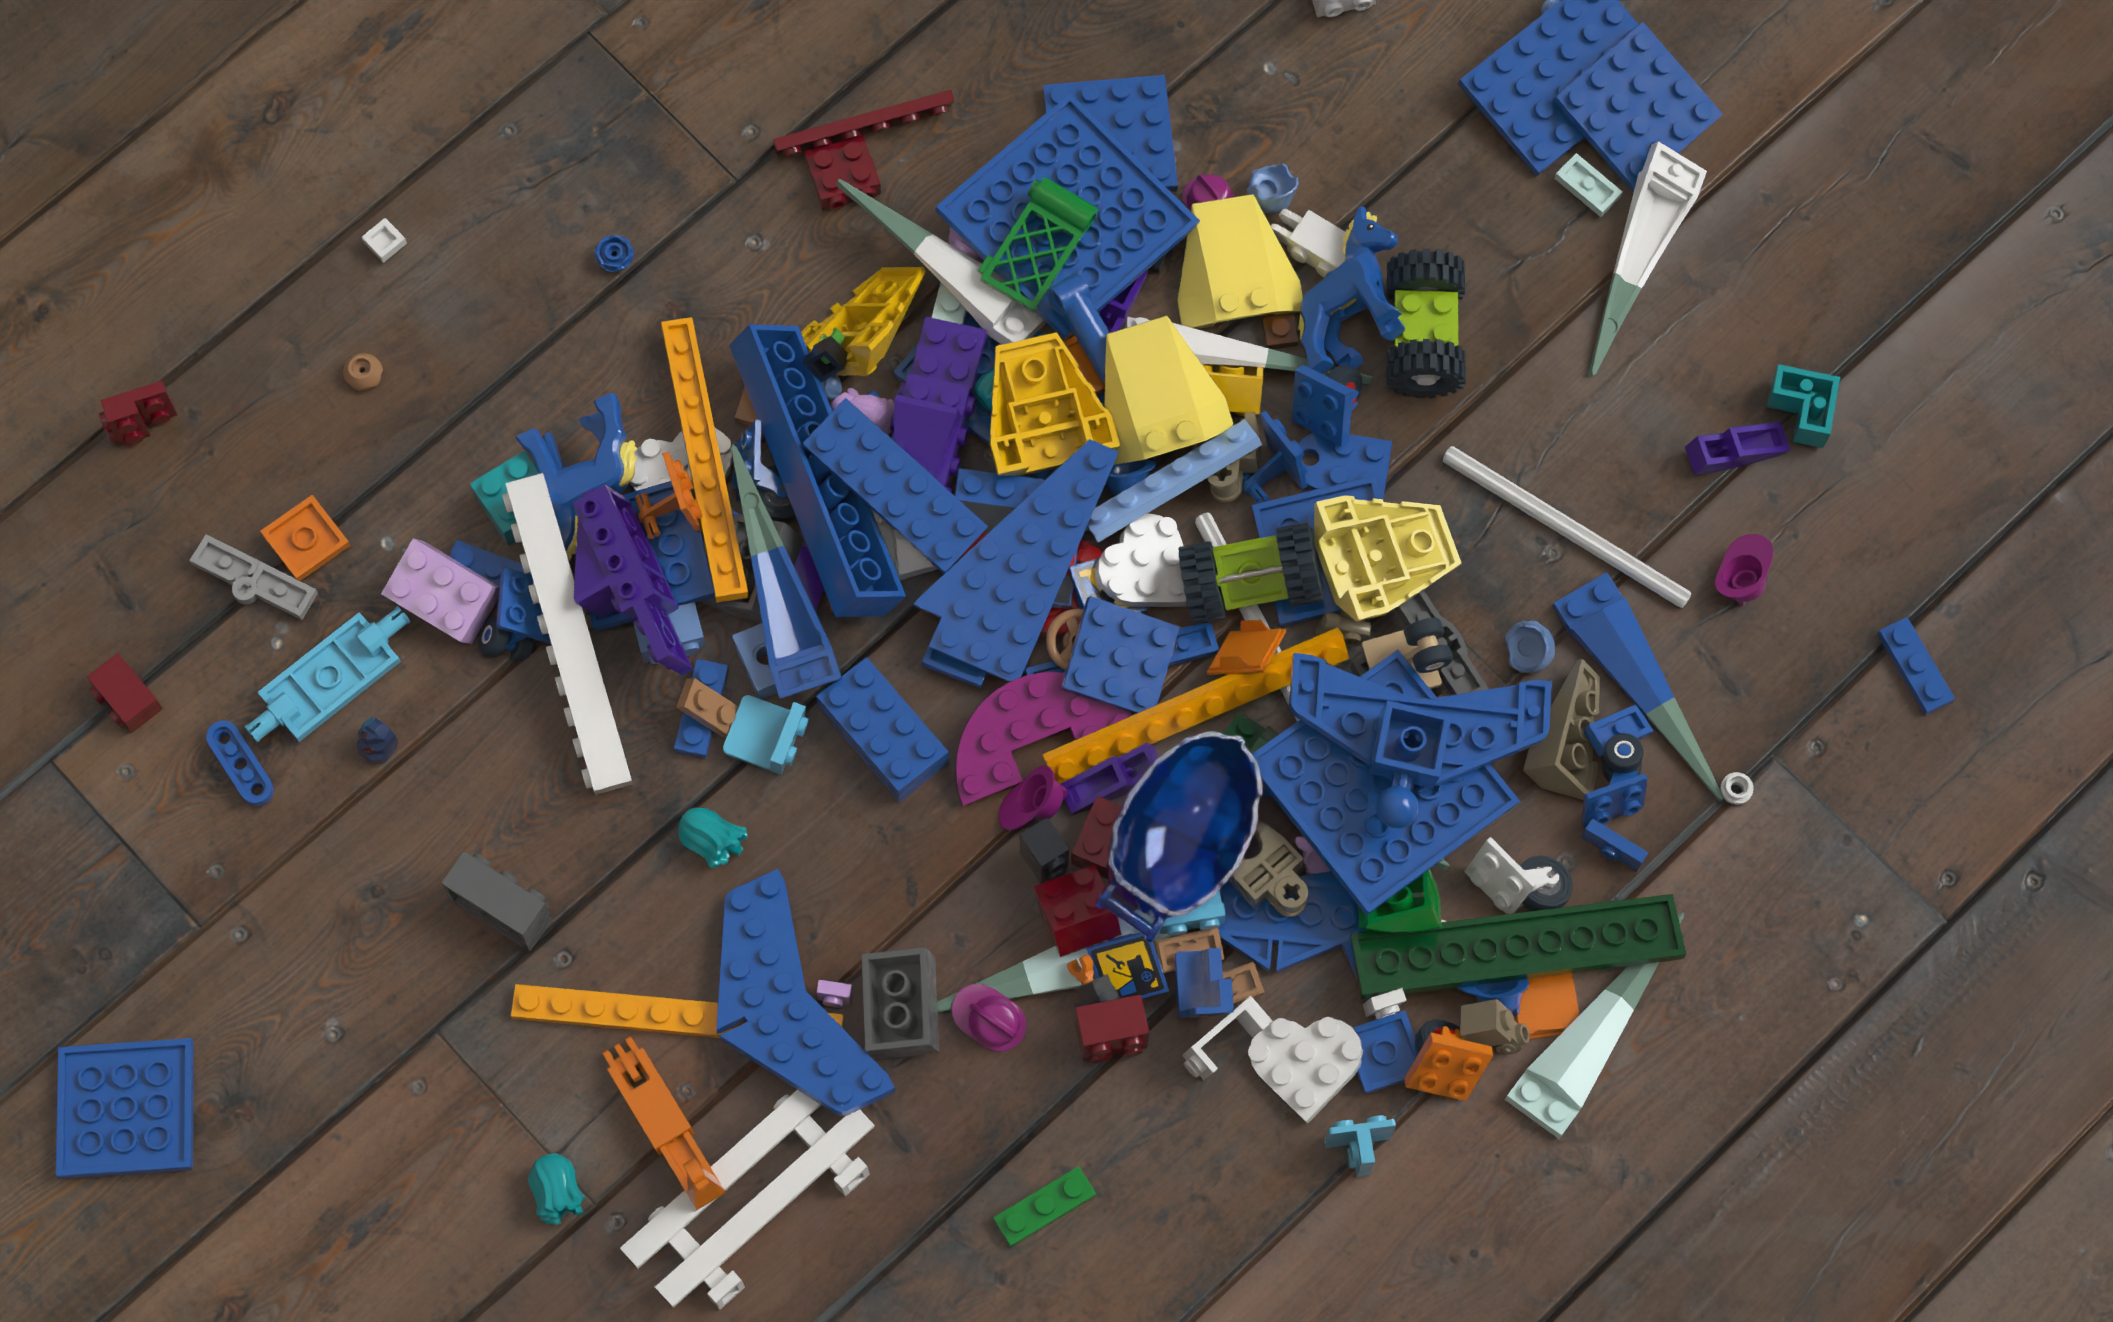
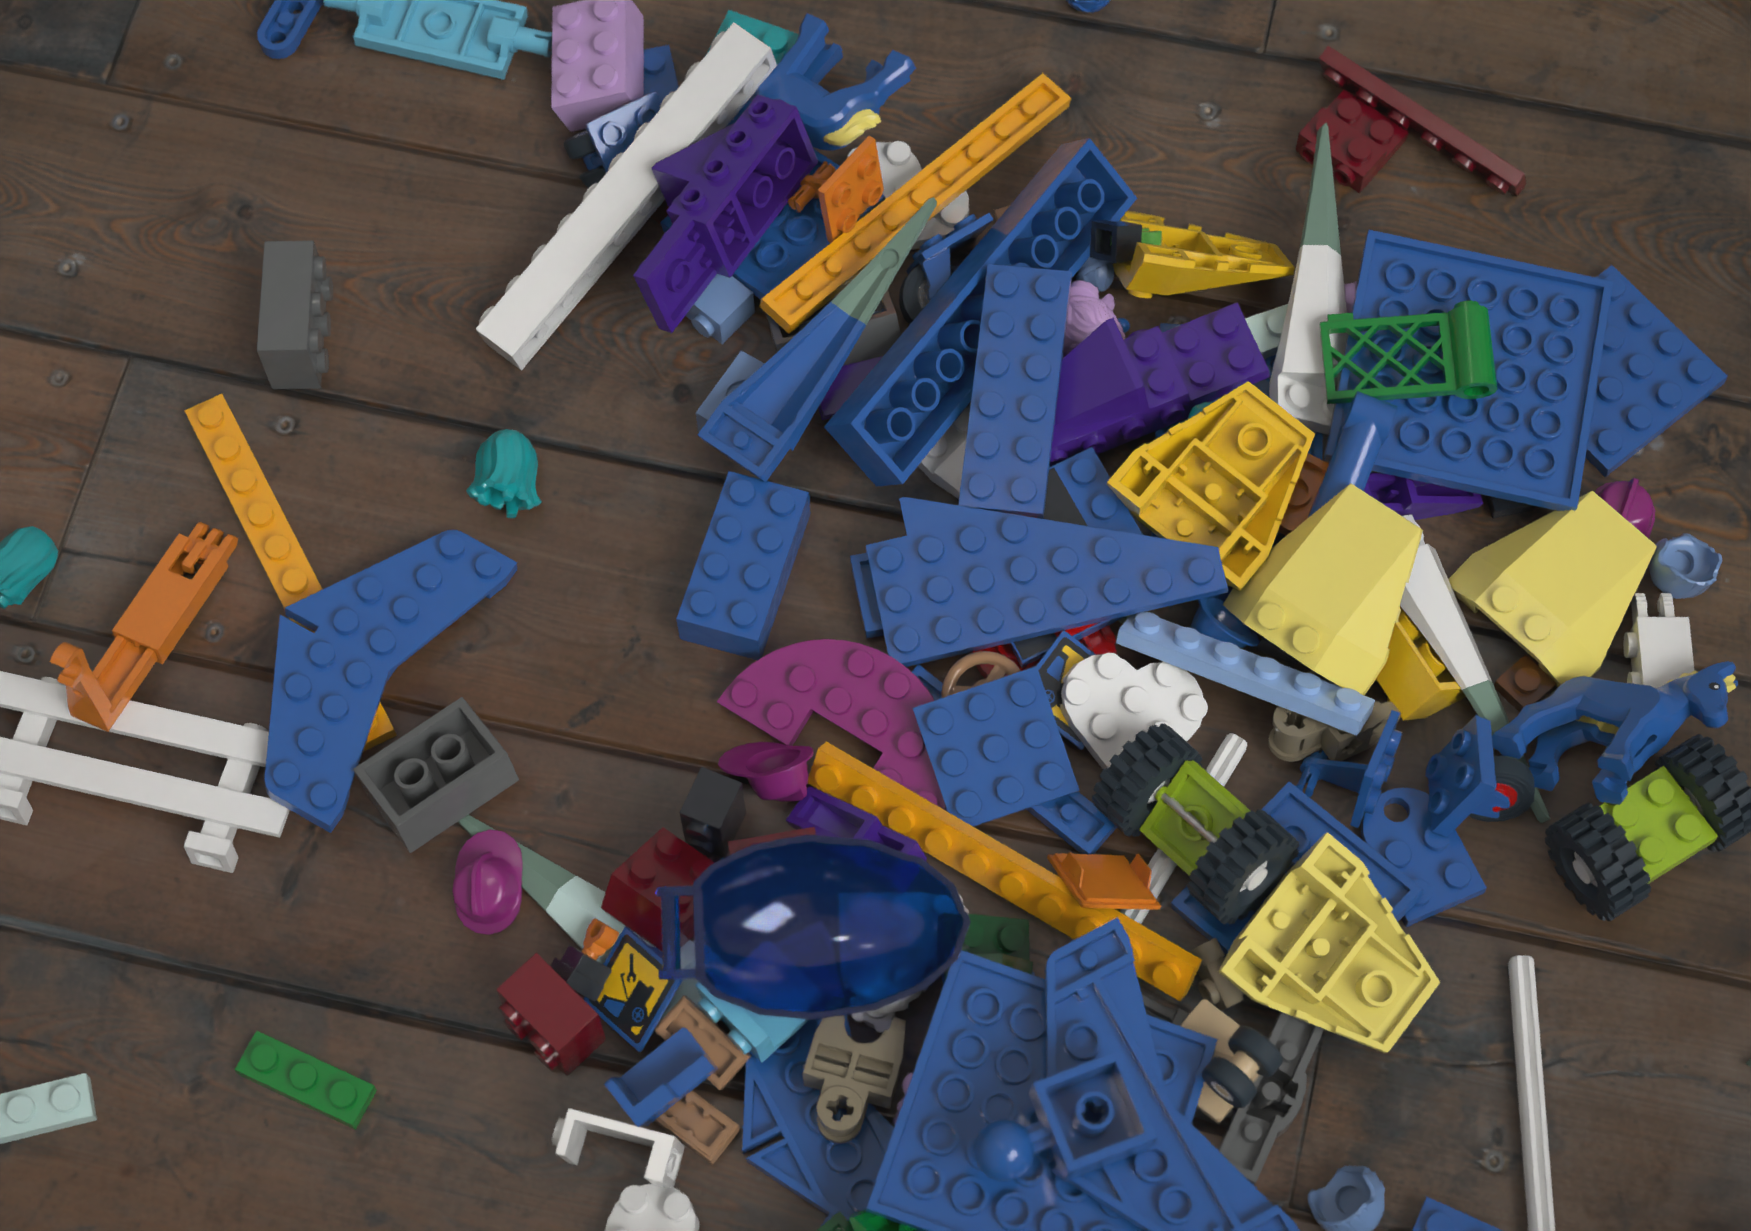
camera: 60 degrees right, 5 degrees down
dark blue rock [357,717,398,764] -> none
blue plate [674,659,729,759] -> none
medium nougat plate [676,678,739,737] -> none
medium azure bracket [723,695,809,775] -> none
lavender plate [817,980,853,1008] -> none

